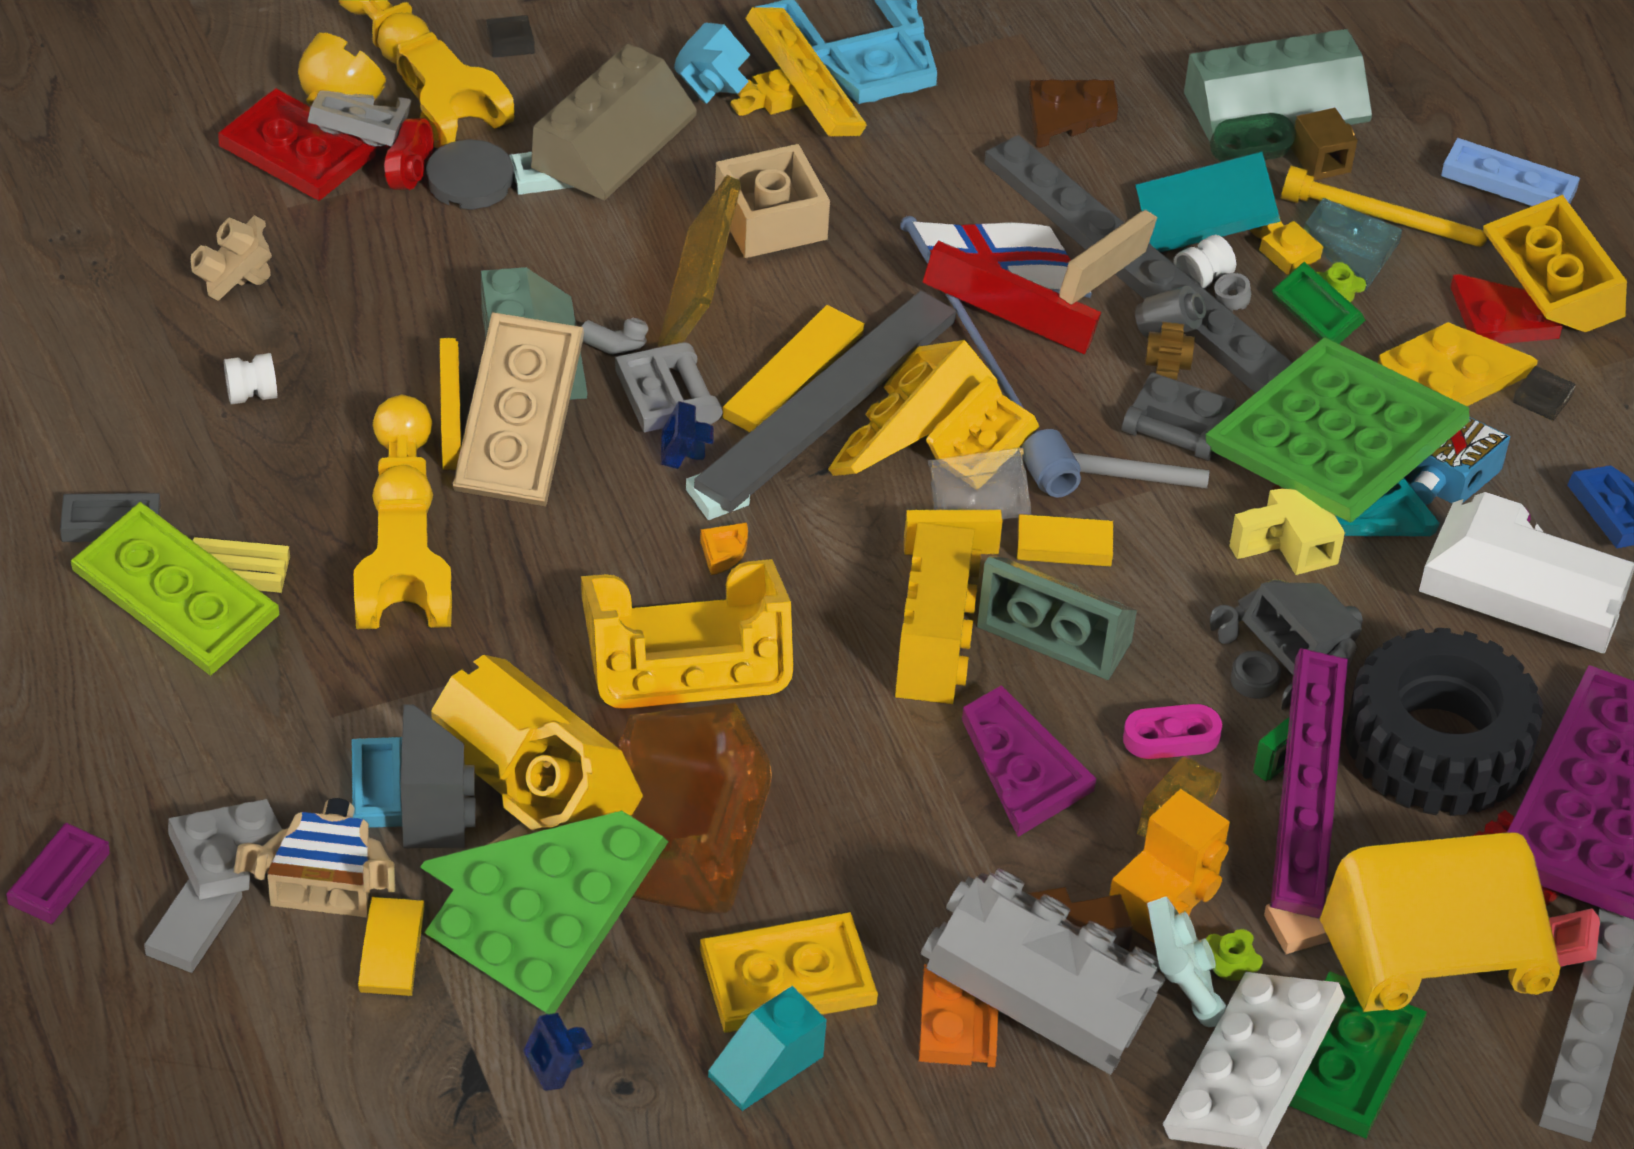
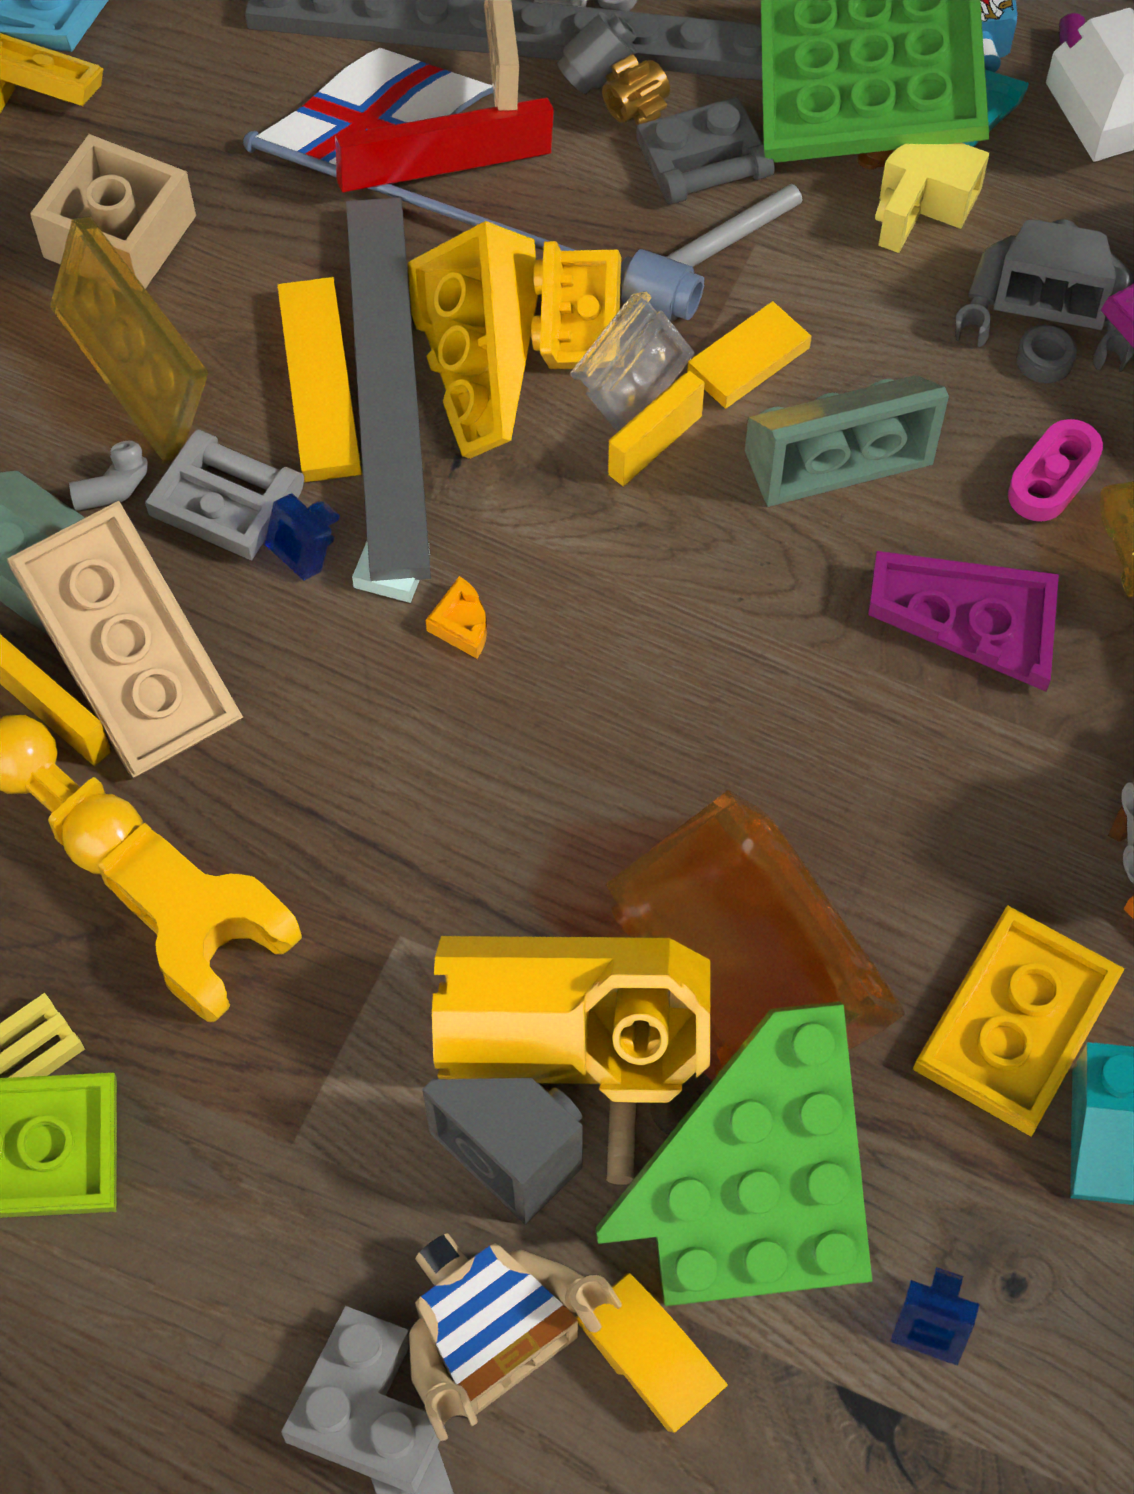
camera: 40 degrees left, 15 degrees up
medium azure tile [352,737,402,828] -> none
yellow windscreen [581,559,793,709] -> none
yellow wedge [895,523,982,704] -> none

